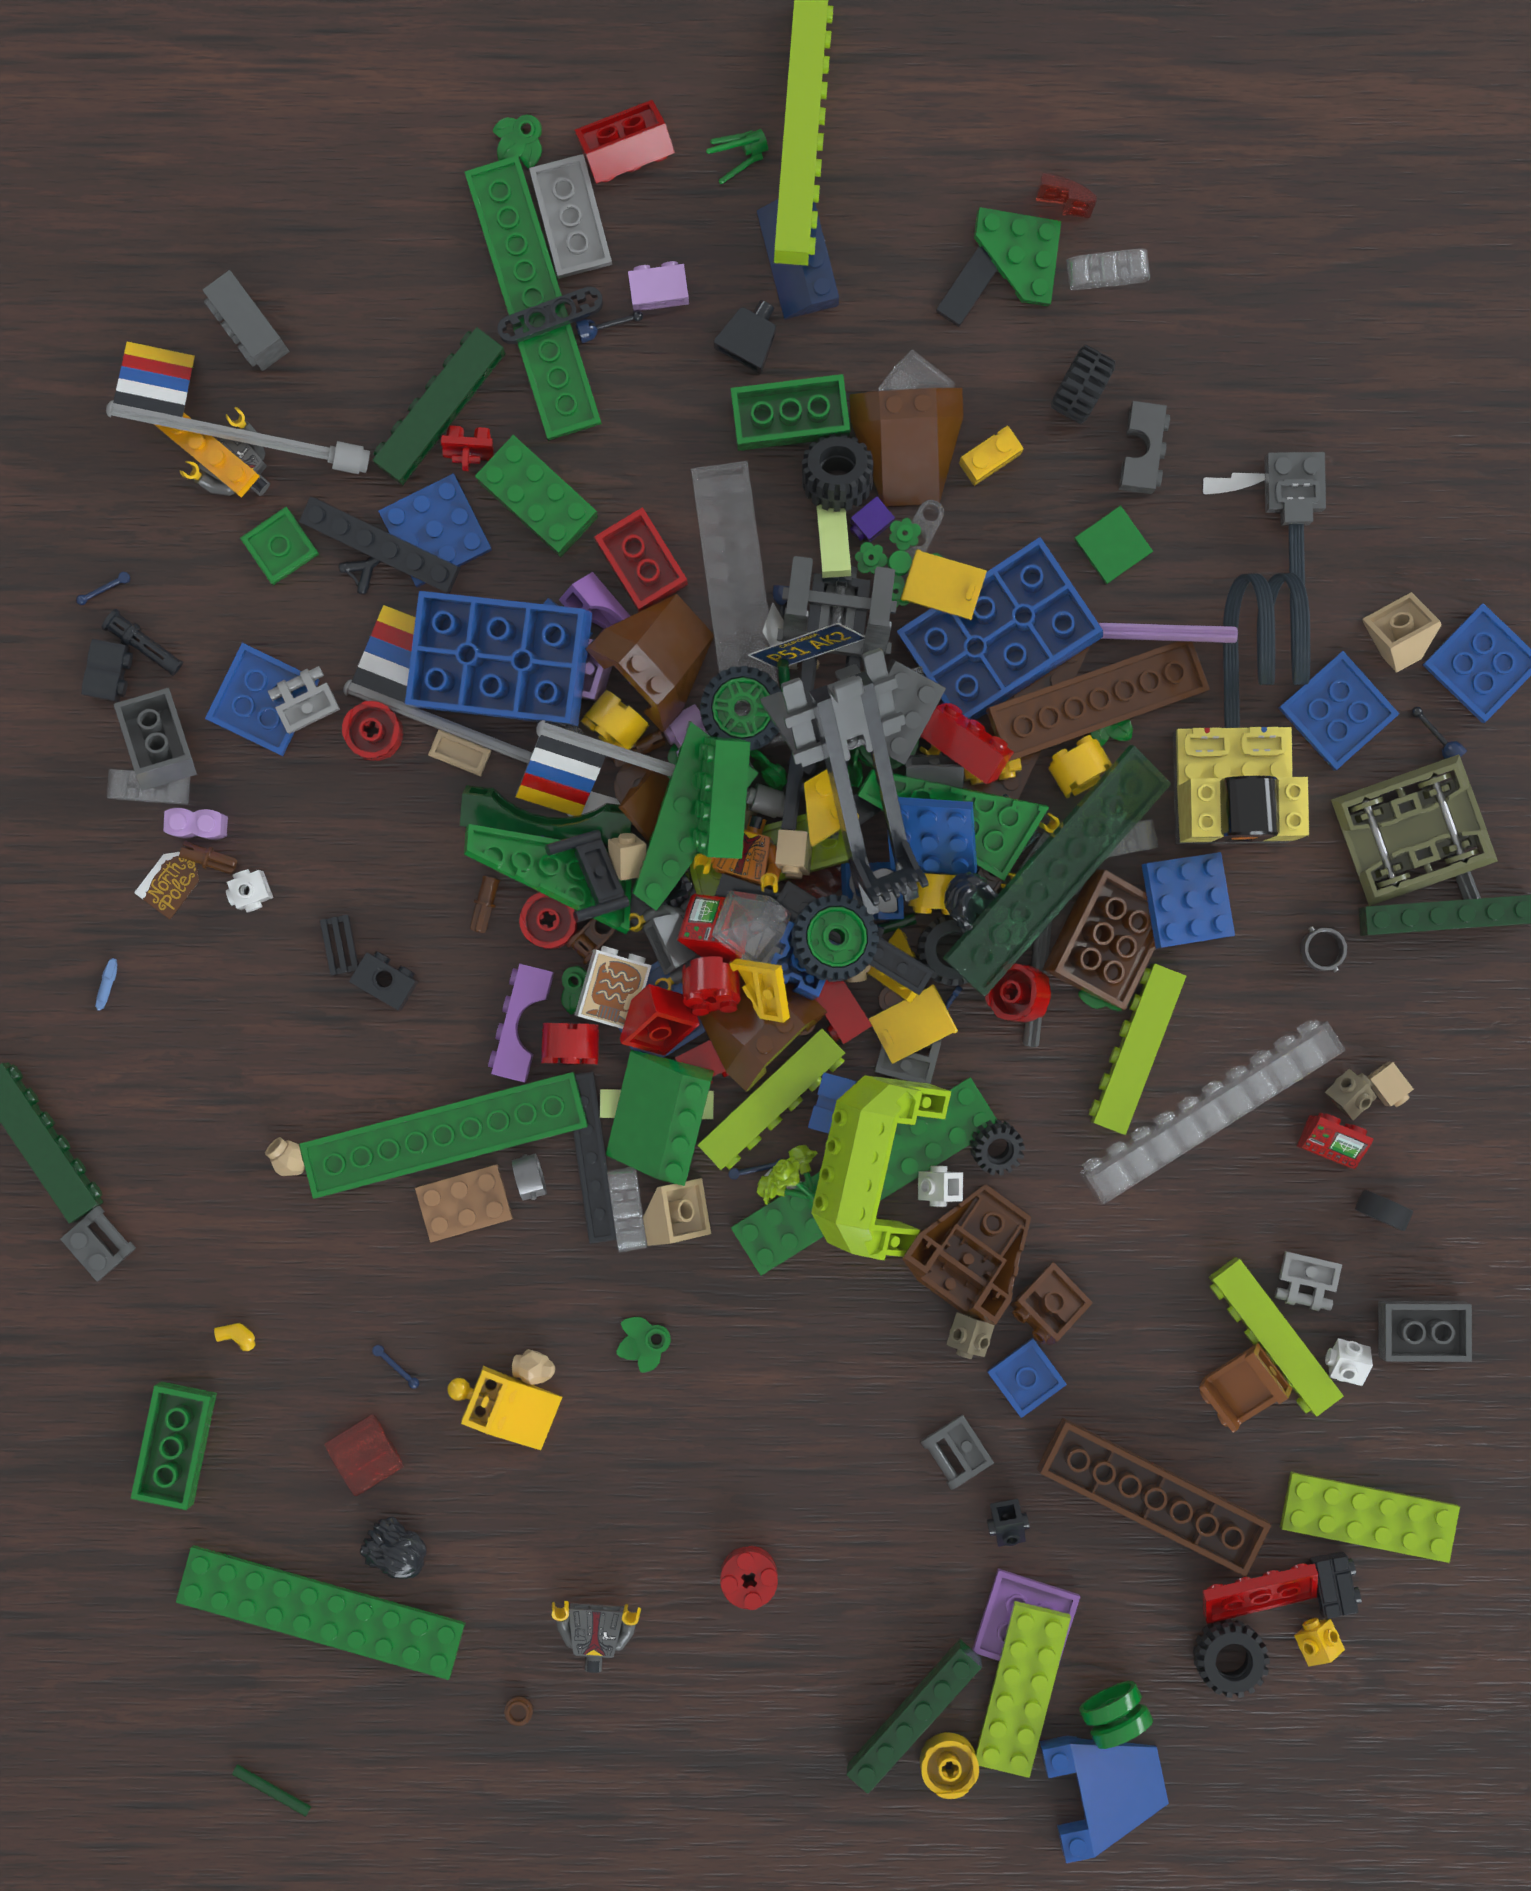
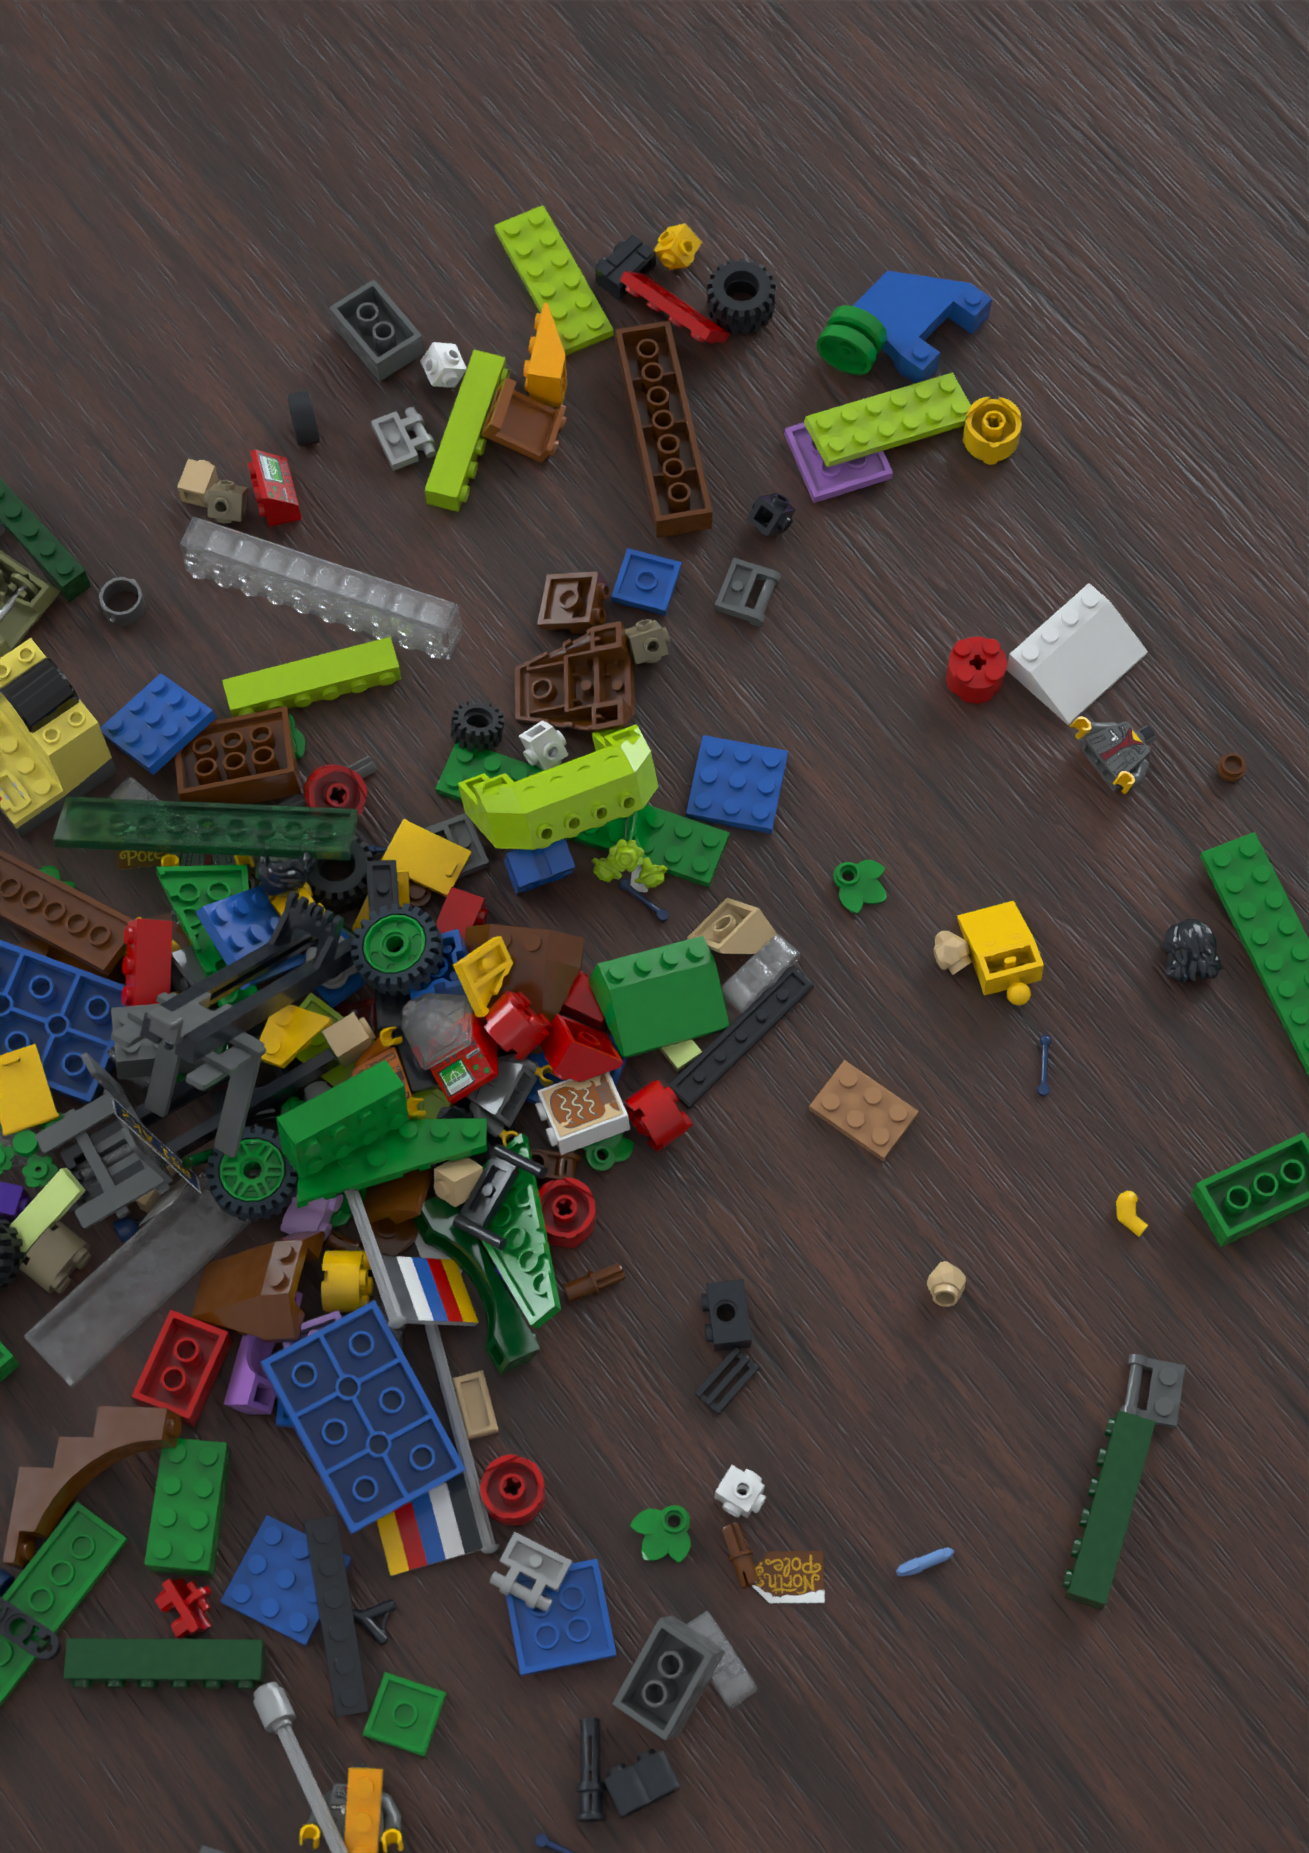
camera: 125 degrees left, 20 degrees down
lavender brick [163,808,228,840] -> none
green plate [299,1072,588,1199] -> none
clear red slope [324,1414,404,1496] -> none
medium lavender arch [488,964,554,1082] -> none
flat silver piece [512,1154,547,1201] -> none
lime brick [698,1028,845,1170] -> none
dark green brick [846,1639,982,1794] -> none
yellow brick [1048,735,1115,798] -> none
none -> reddish brown arch [2,1406,182,1569]
none -> dark tan brick [19,1221,92,1294]
none -> light orange slope [523,303,567,408]
none -> green plate [630,1505,691,1563]
none -> blue plate [686,735,788,834]
none -> white slope [1006,583,1148,725]

